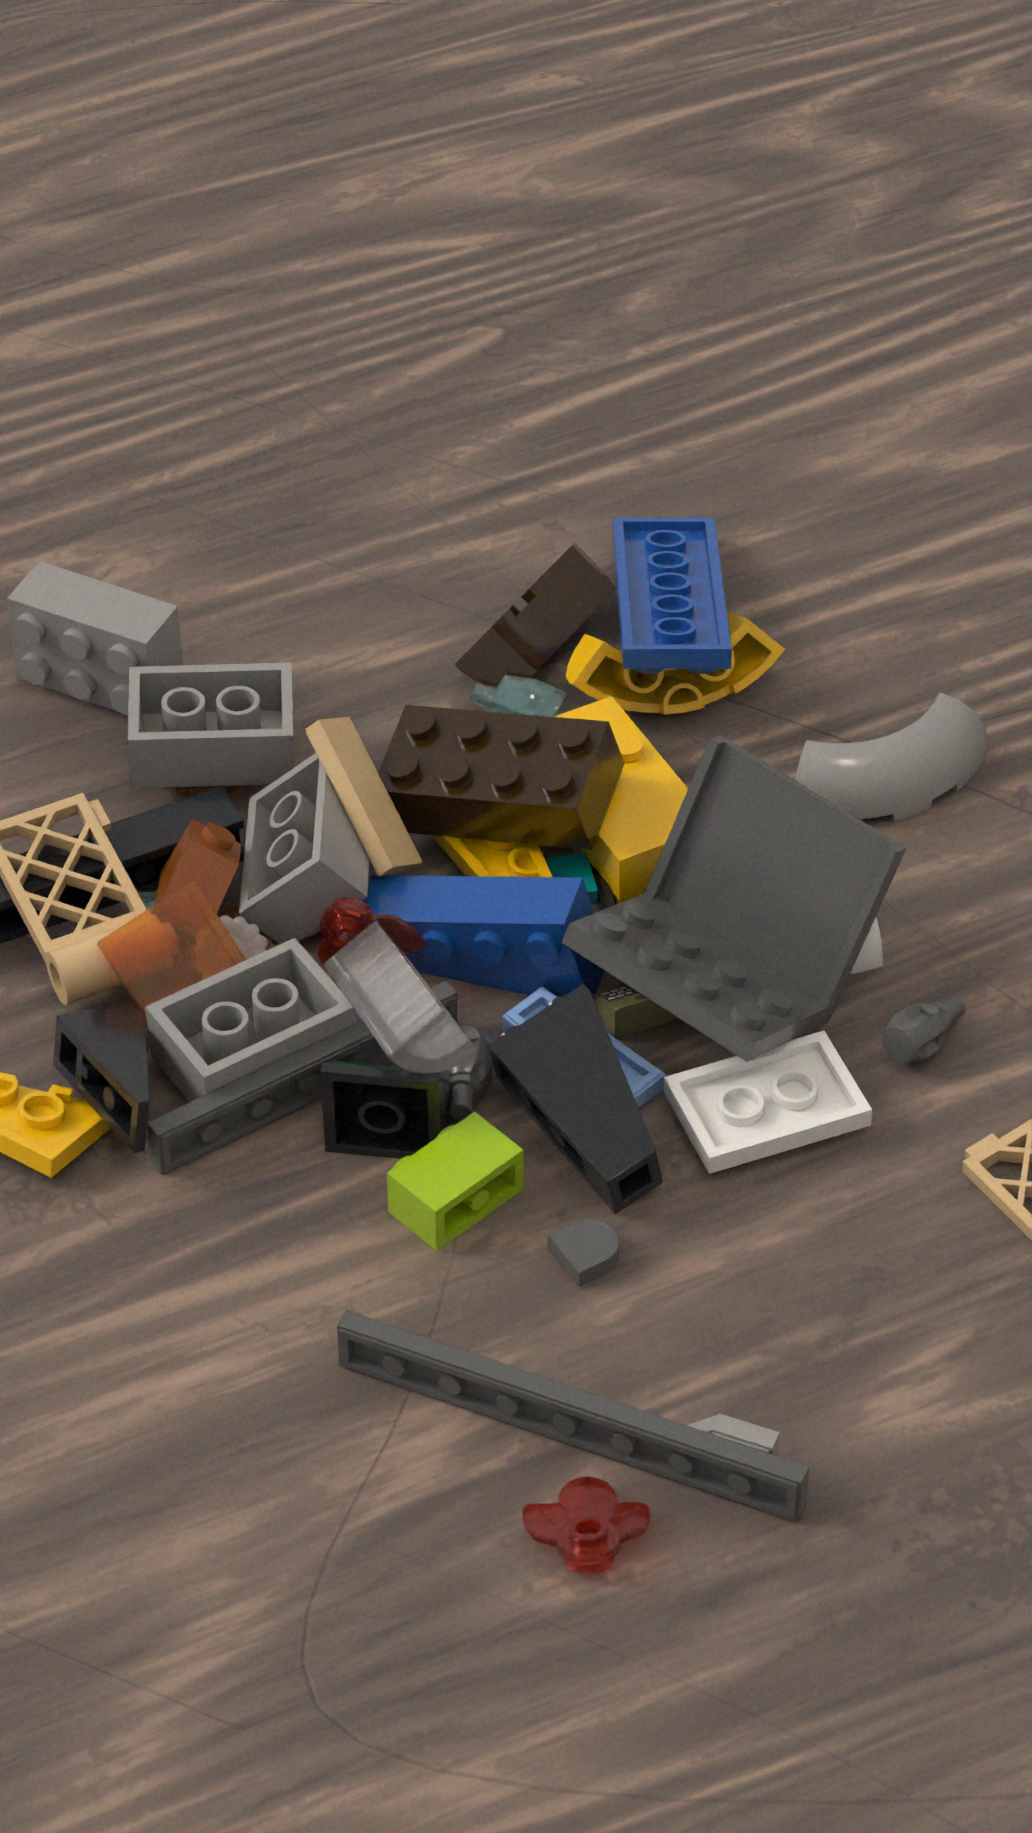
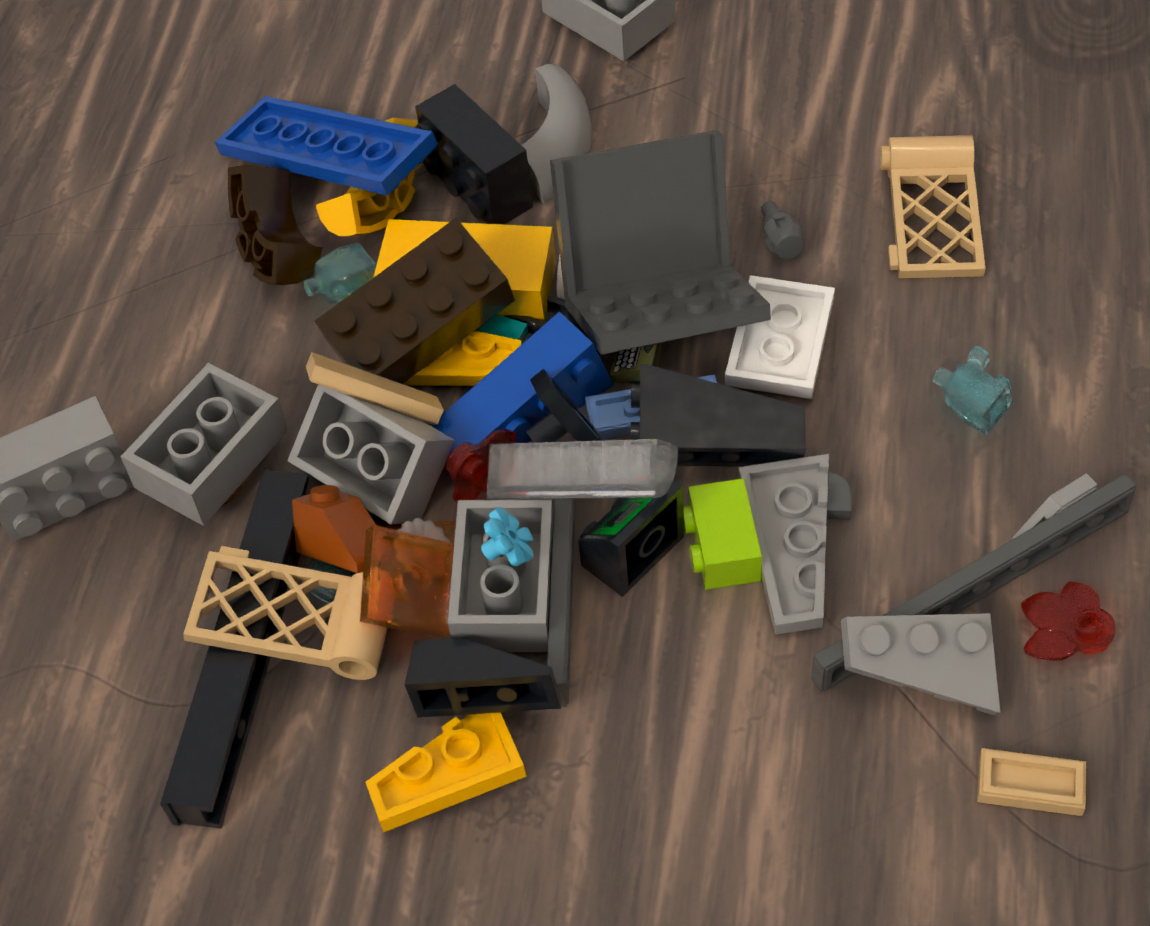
camera: 50 degrees left, 10 degrees up
none -> black brick [415,84,533,225]
none -> medium azure plant [481,507,534,567]
none -> black tile [526,369,607,460]
none -> light grey wing [738,454,829,635]
none -> light grey wing [841,613,1001,715]
none -> clear light blue piece [933,346,1013,436]
none -> tan tile [977,748,1086,816]

